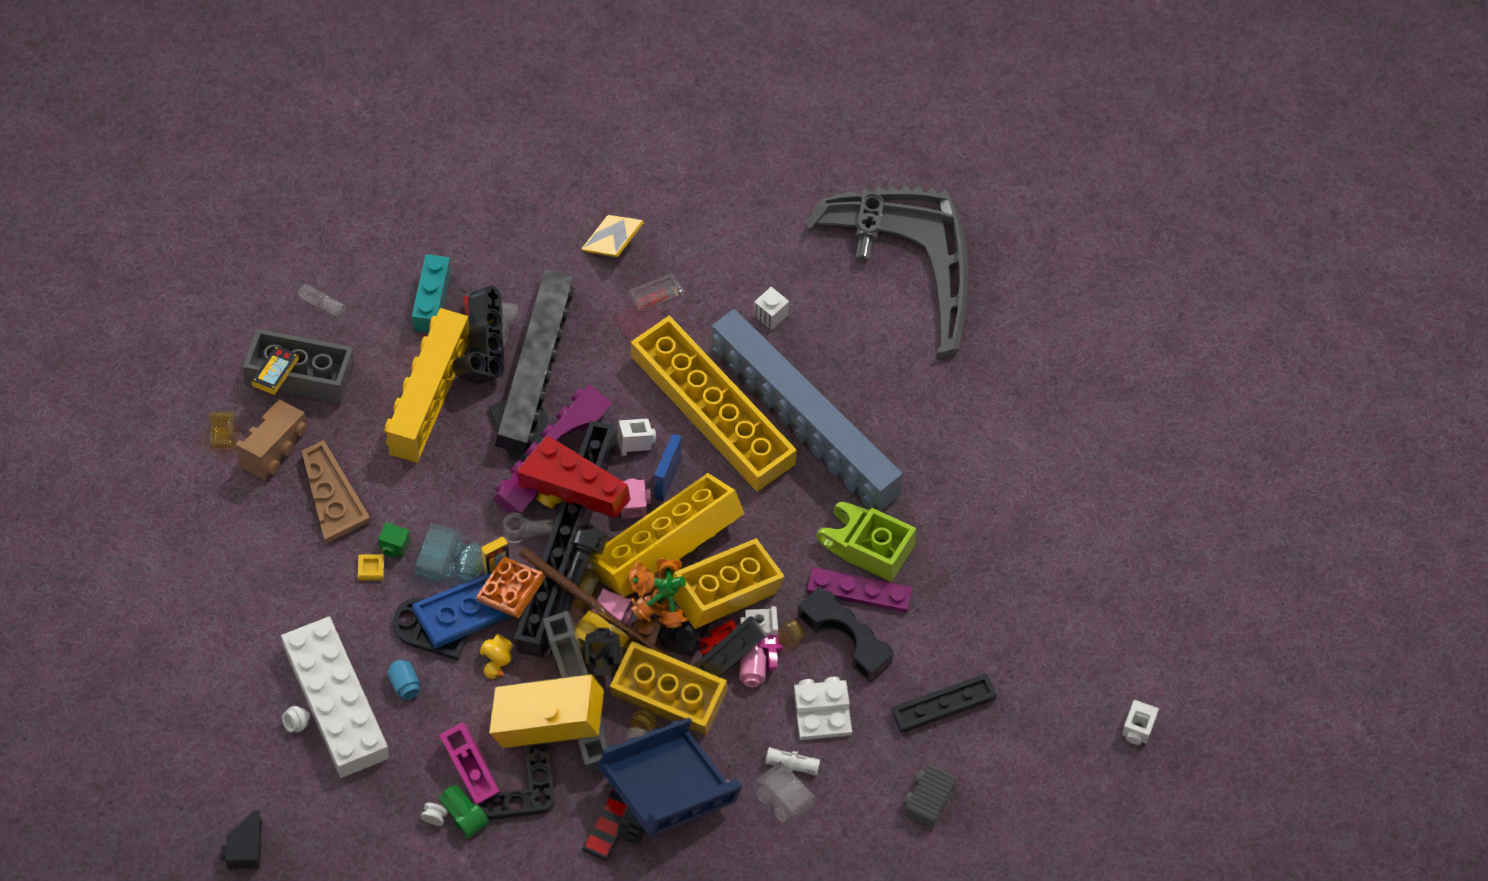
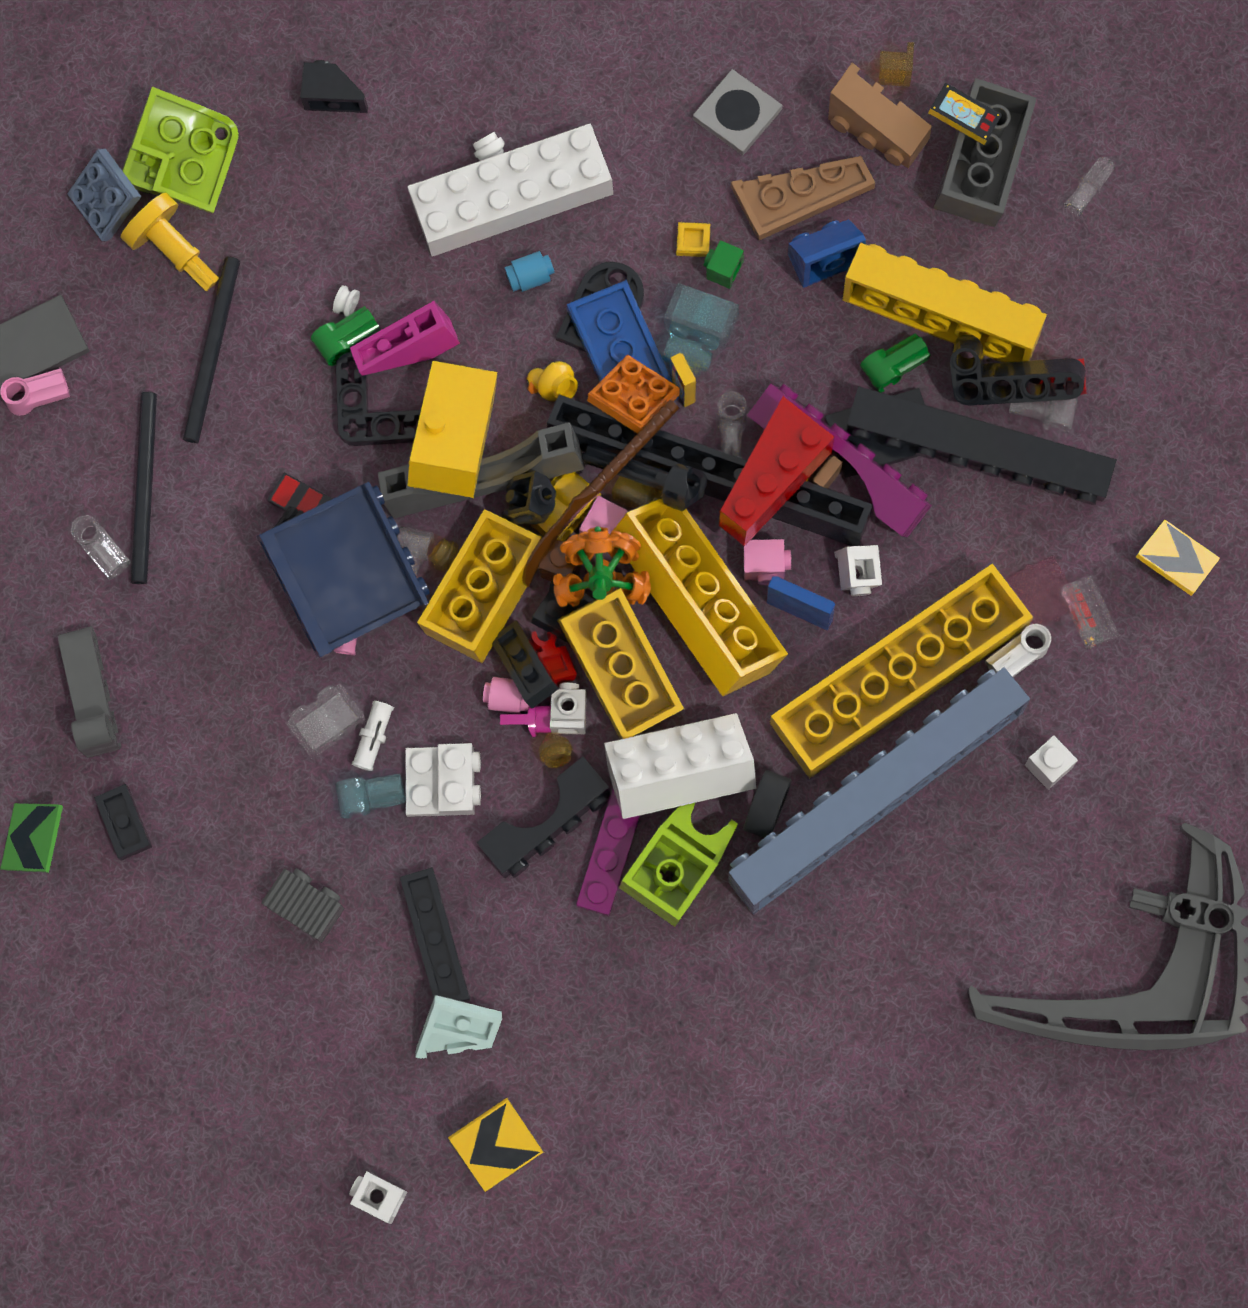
camera: 105 degrees right, 15 degrees up
teal brick [412,254,451,333] -> none
none -> clear light blue piece [335,773,406,819]
none -> light aqua wing [416,995,502,1059]
none -> yellow piece [448,1098,543,1192]
none -> white brick [604,713,757,819]
none -> light grey tile [693,69,783,156]
none -> black tyre [744,770,791,838]
none -> blue slope [788,219,866,288]
none -> green piece [860,333,931,393]
none -> white piece [985,624,1051,677]

